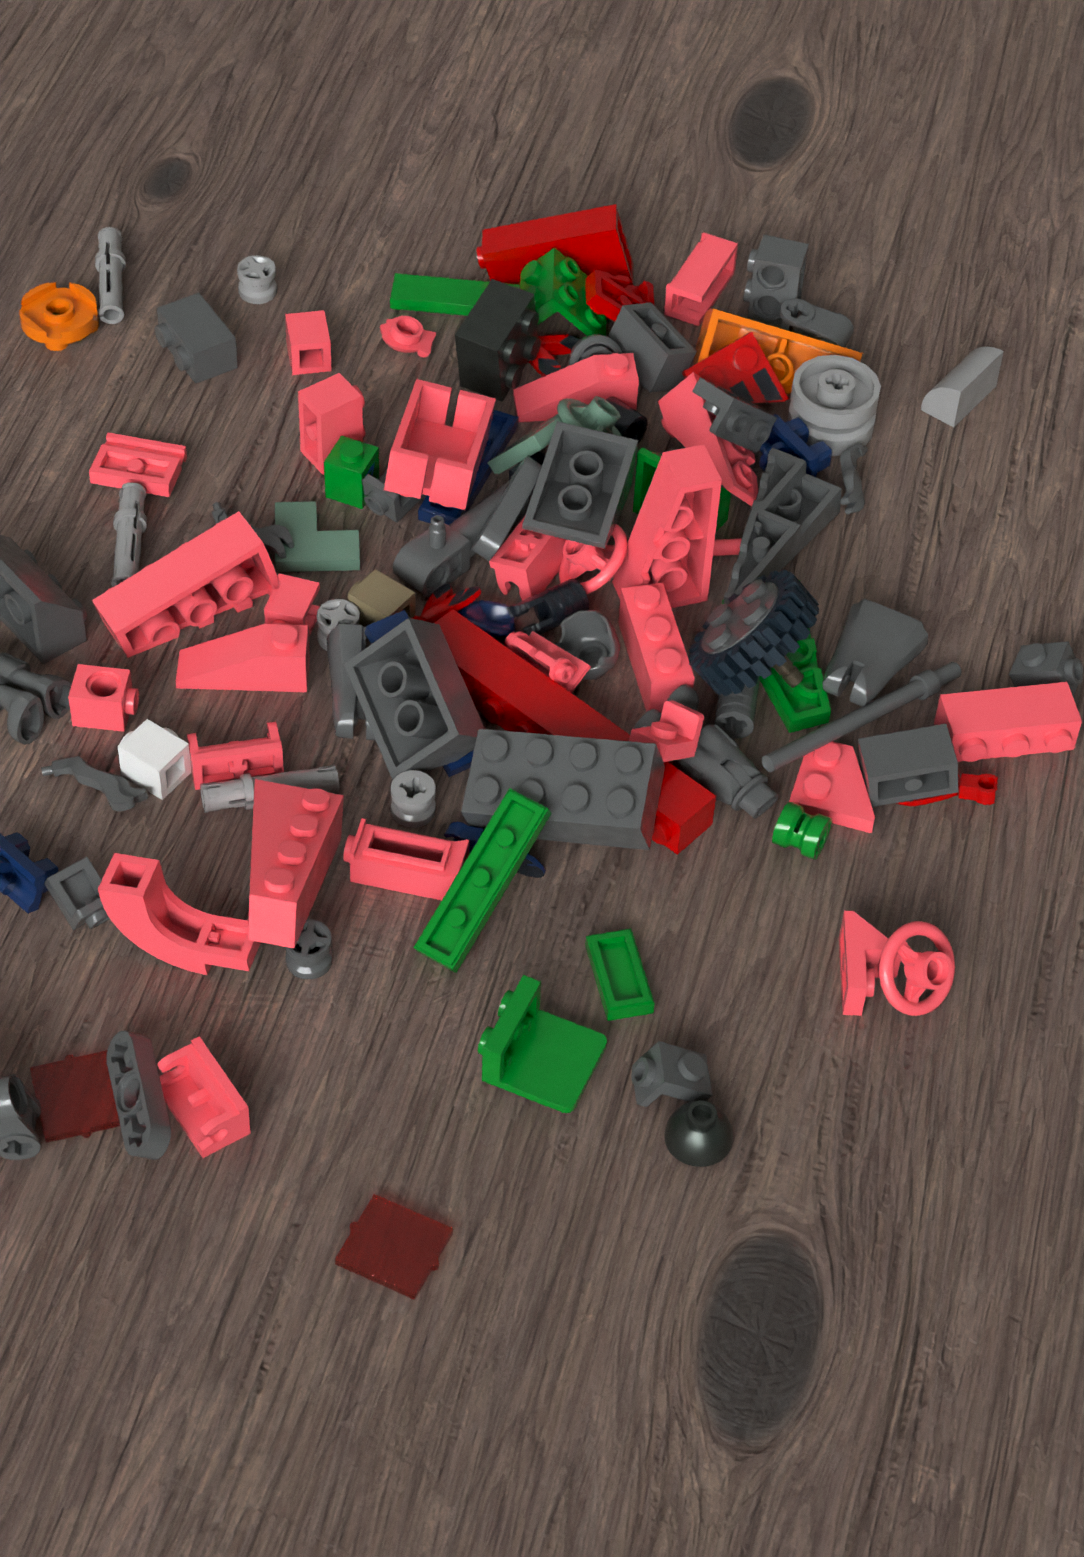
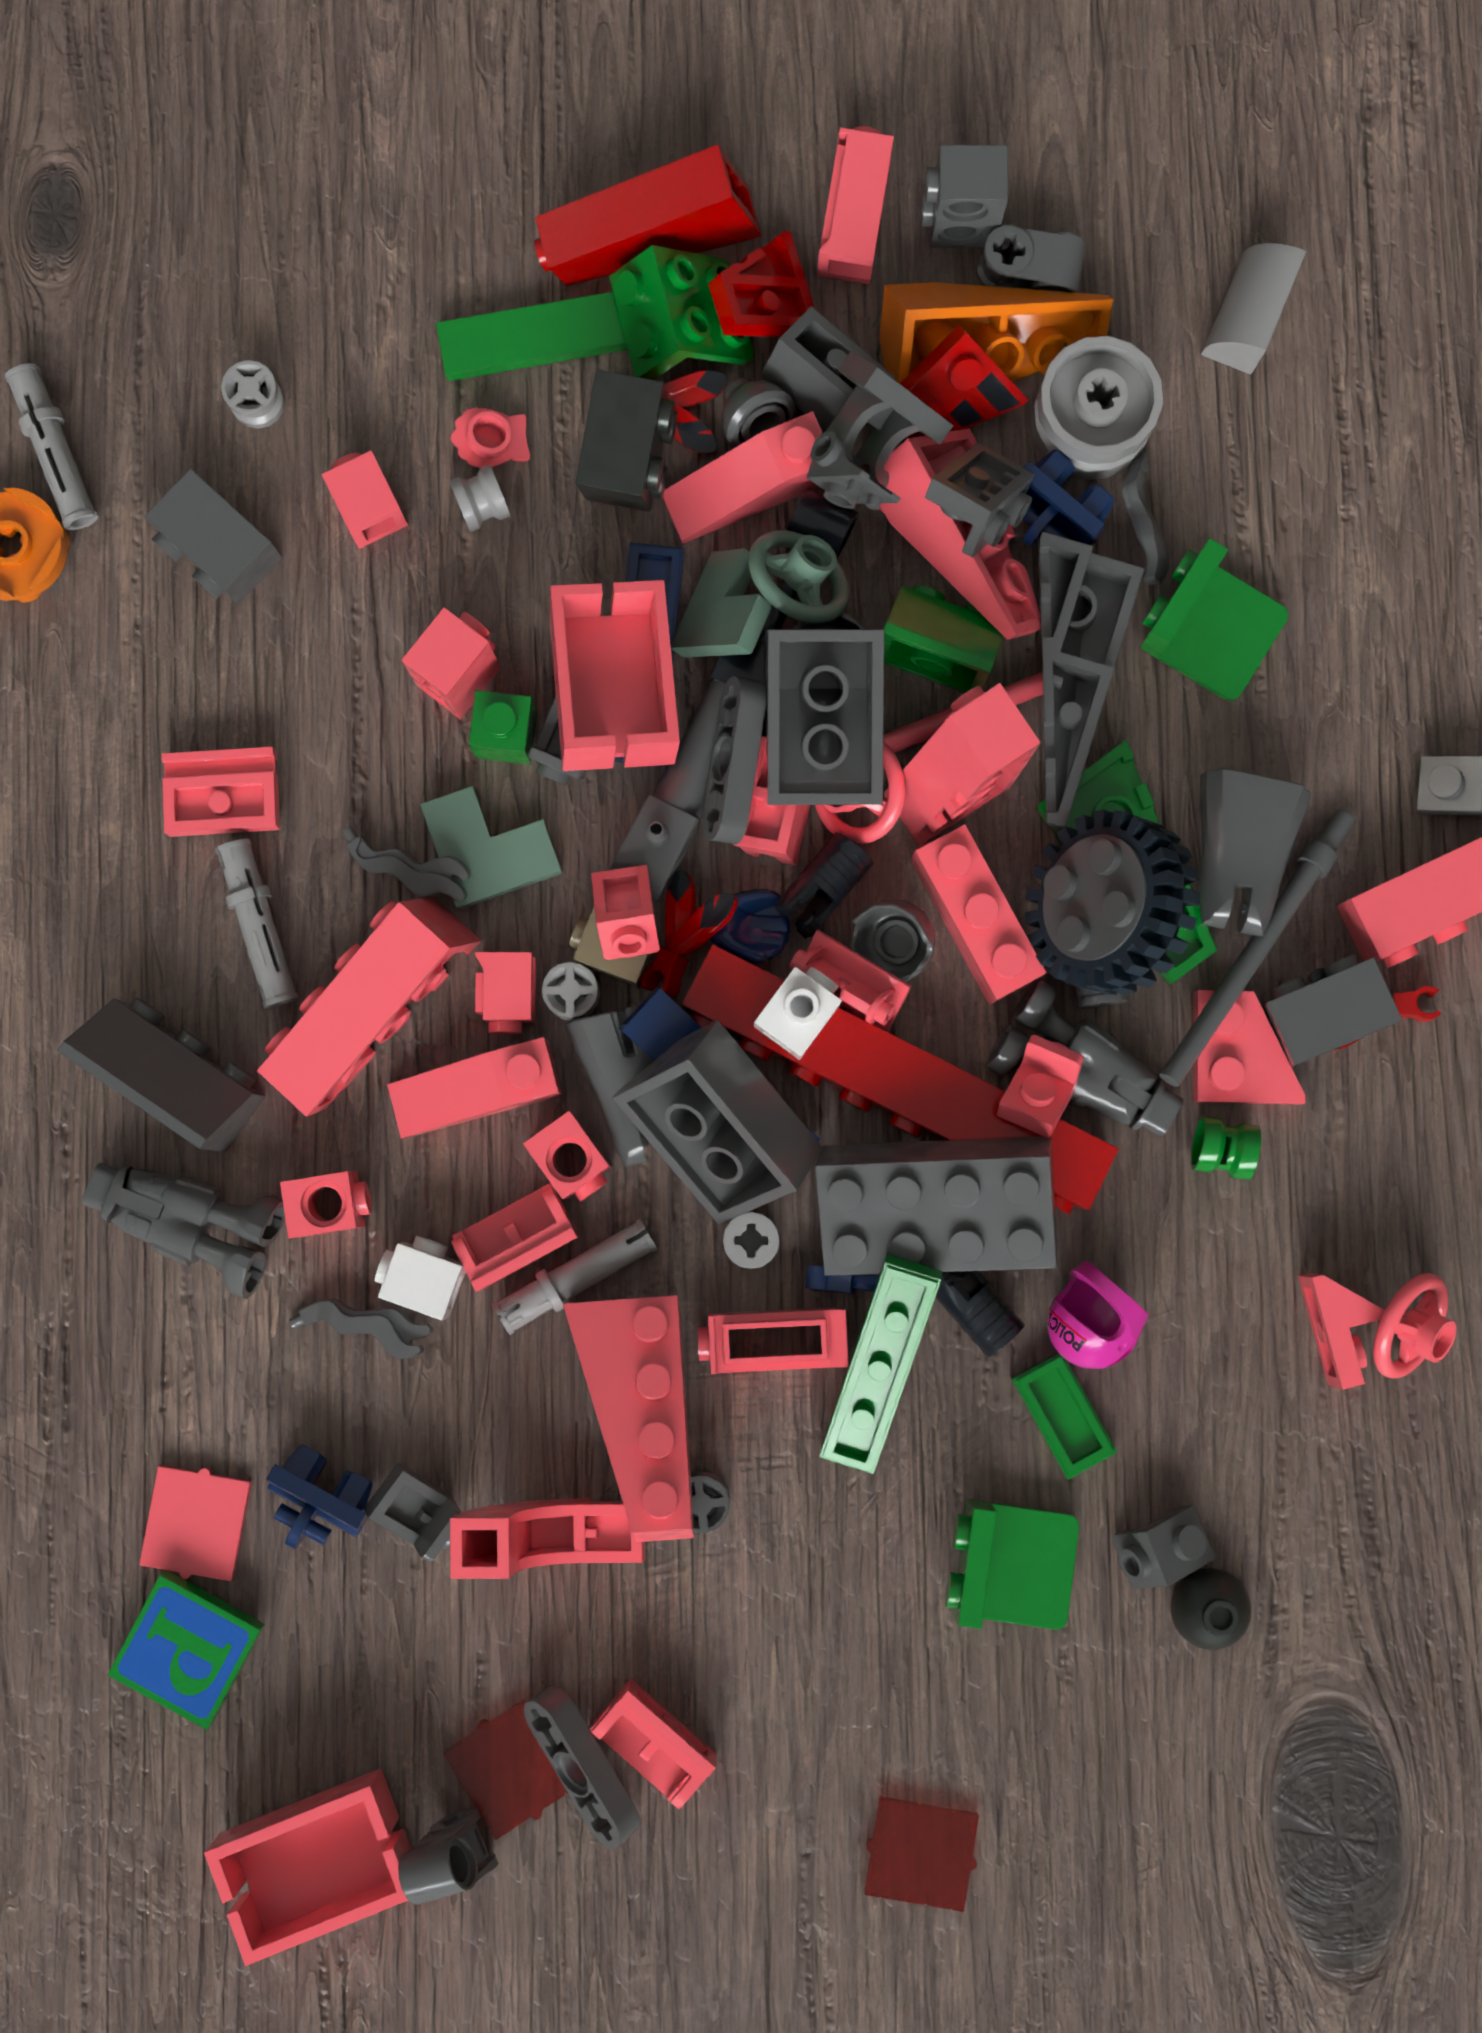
camera: 15 degrees left, 35 degrees up
none -> light grey wheel [449,464,511,532]
none -> coral brick [523,1111,612,1202]
none -> coral bracket [591,864,660,960]
none -> white brick [754,967,842,1060]
none -> dark grey tile [807,351,953,510]
none -> black hinge [935,1271,1025,1357]
none -> dark pink helmet [1047,1260,1149,1369]
none -> green bracket [1140,538,1288,701]

